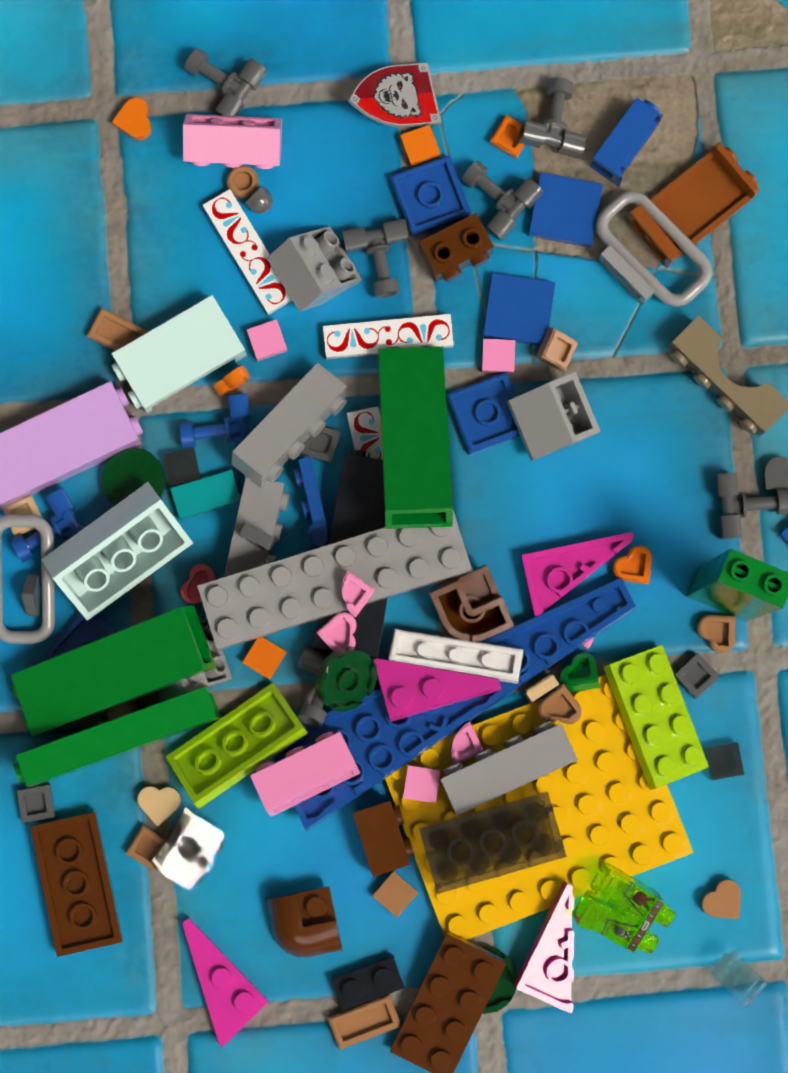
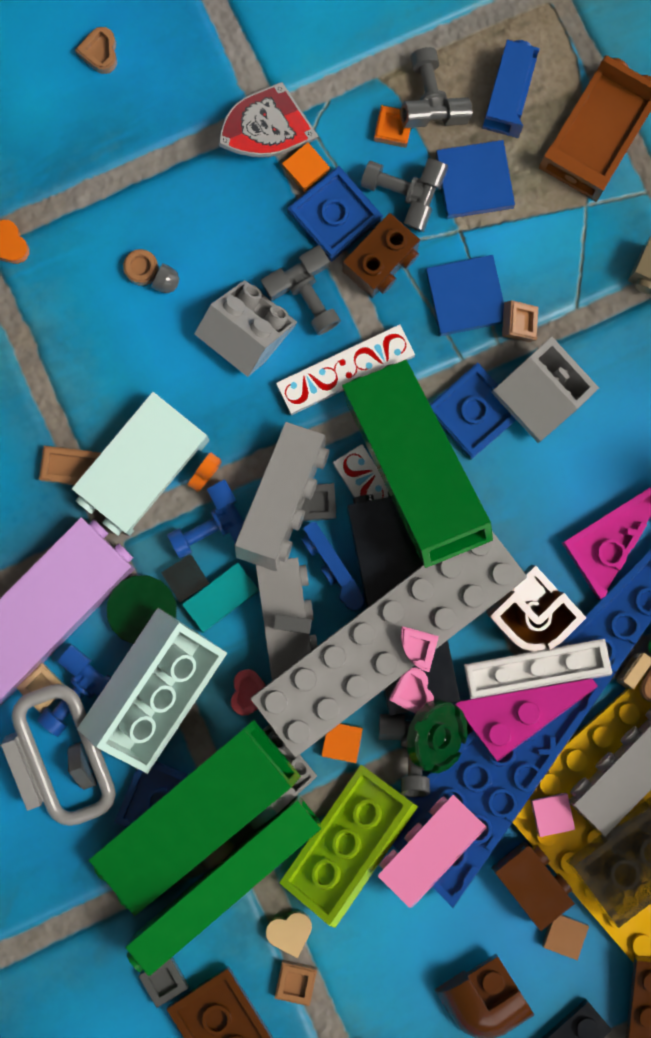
camera: 20 degrees left, 0 degrees up
clear smoke brick [150,807,226,890] -> none
bright pink brick [183,114,282,169] -> none
dark grey bar [184,48,267,116] -> none
white tile [203,189,293,315] -> none
bright pink tile [247,319,288,361] -> none
bright pink tile [451,722,484,765] -> none
bright pink tile [482,339,515,374] -> none
light grey bar [595,191,712,307] -> none

